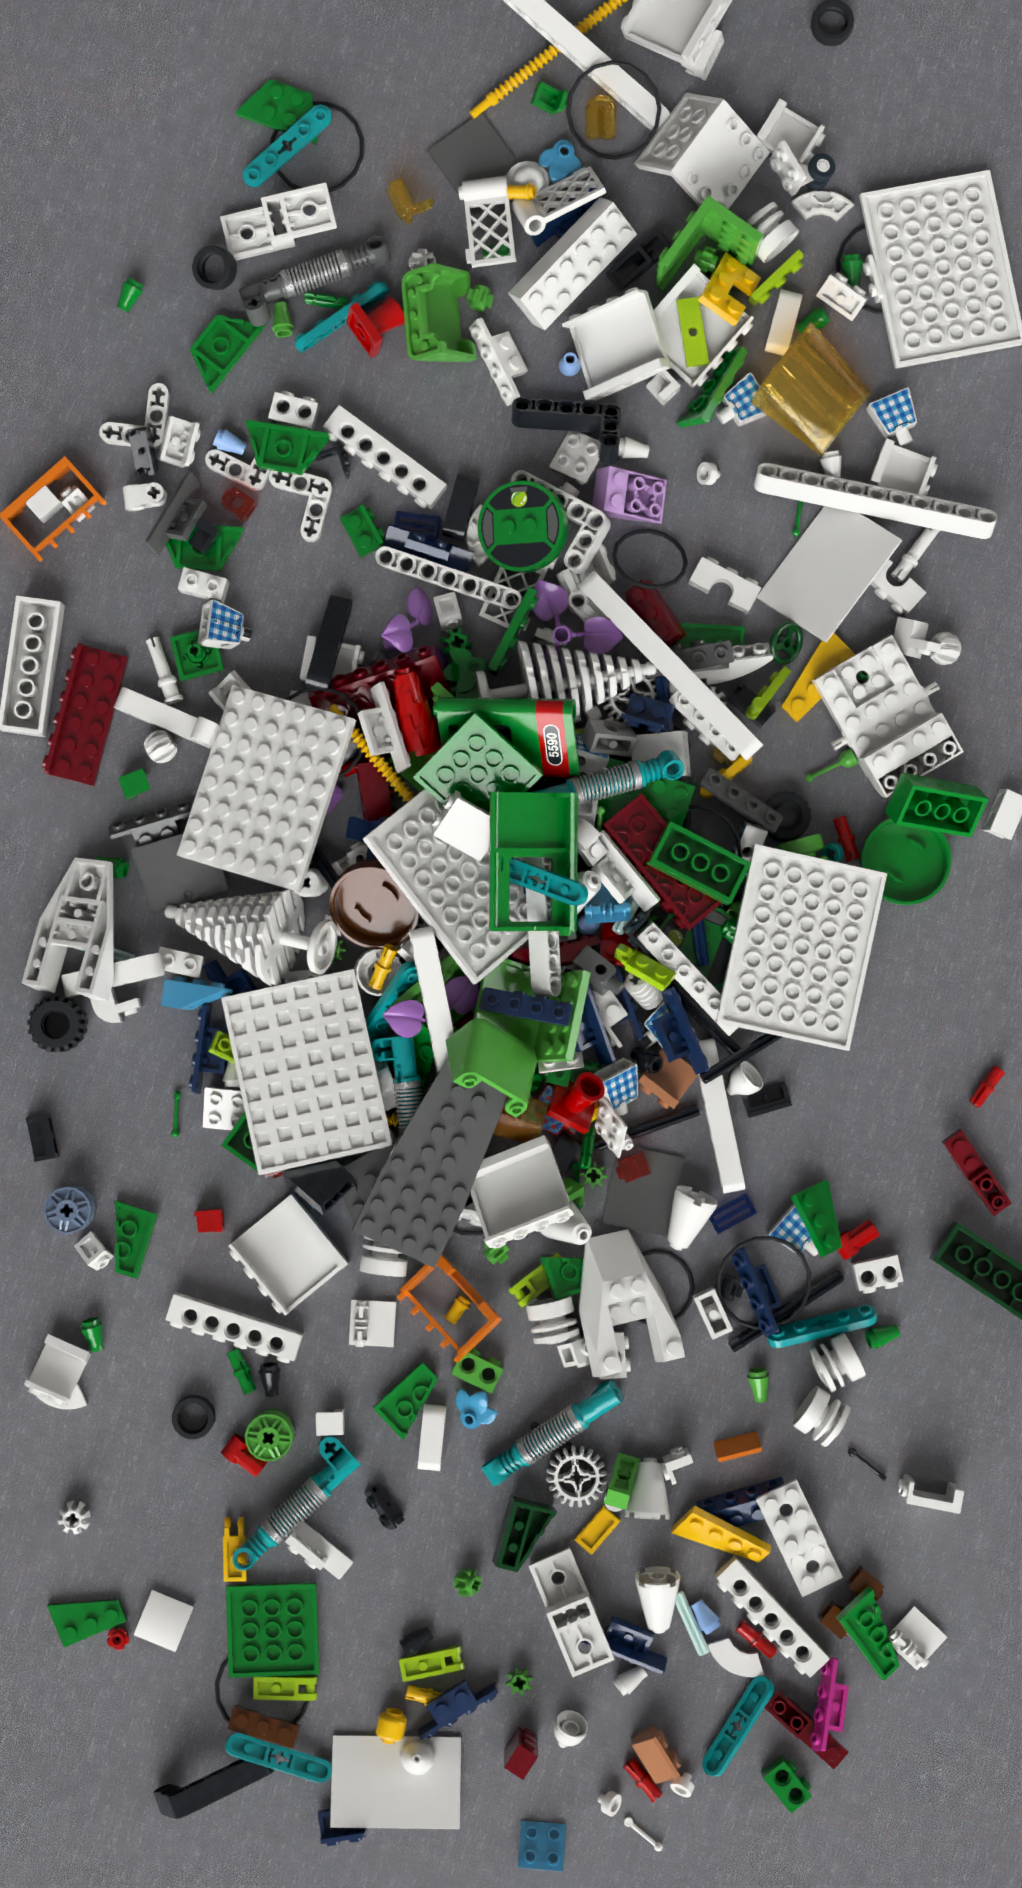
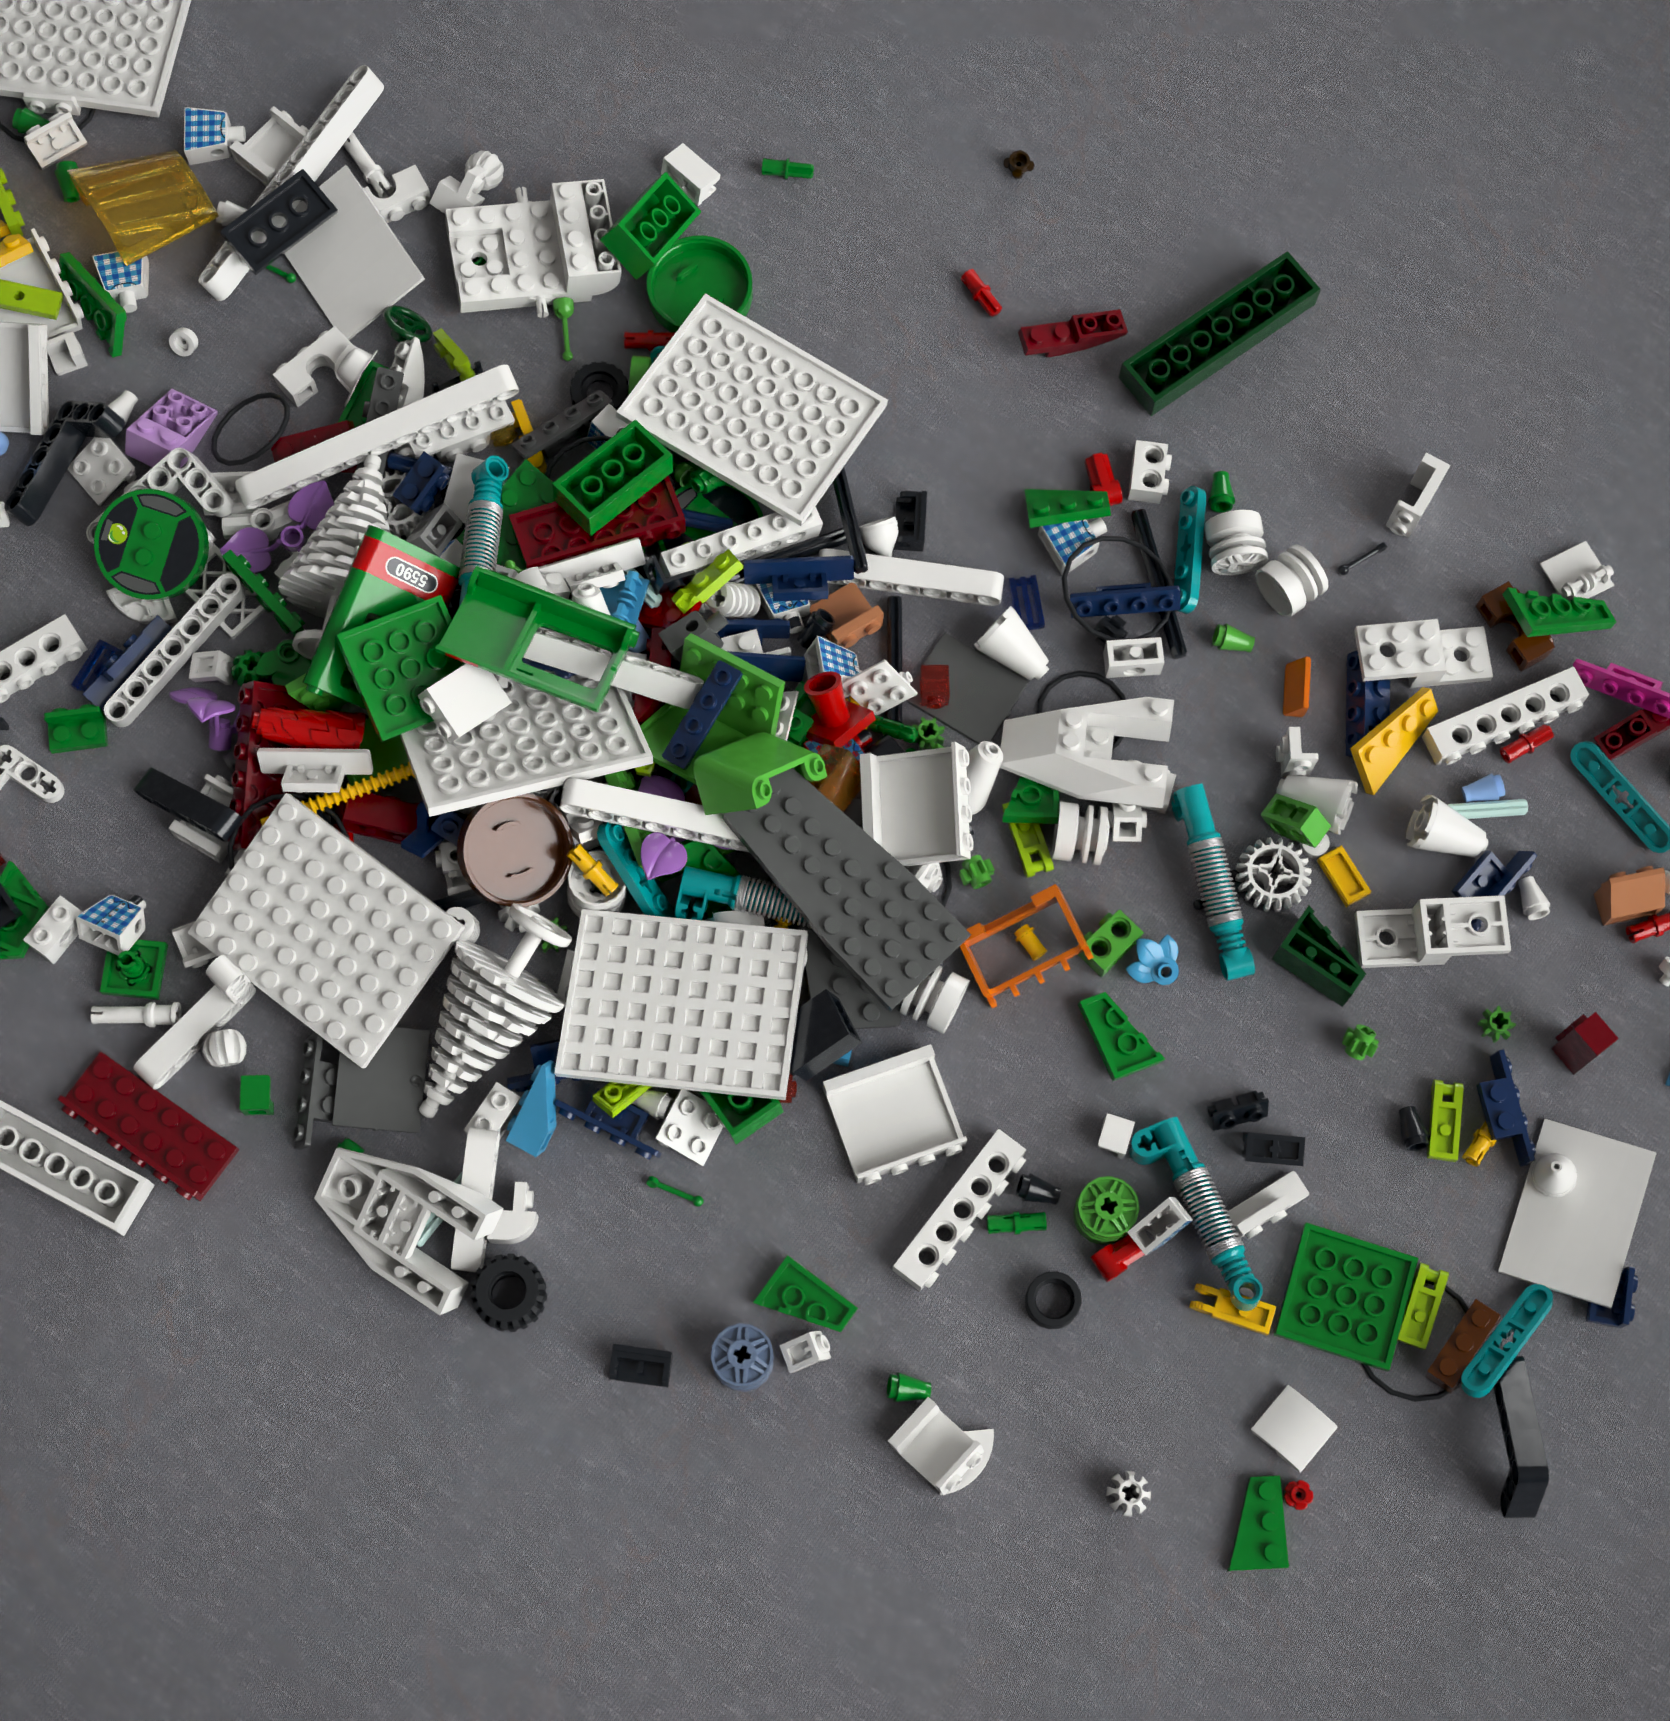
camera: 75 degrees left, 15 degrees down
red panel [194,1208,225,1233] -> none
white hinge [349,1299,396,1347] -> none
yellow head [376,1708,407,1744] -> none
white beam [418,1404,446,1471] -> none
black beam [442,473,480,541] -> none
teal piece [489,857,588,906] -> none
white helmet [553,1710,589,1748] -> none
white tile [707,1637,764,1677] -> none
white beam [765,289,803,357] -> none
yellow wing [781,633,856,723] -> none
none -> black plate [220,169,338,275]
none -> white piece [334,344,378,407]
none -> white torso [1127,1197,1193,1255]
none -> black hinge [1242,1132,1306,1166]

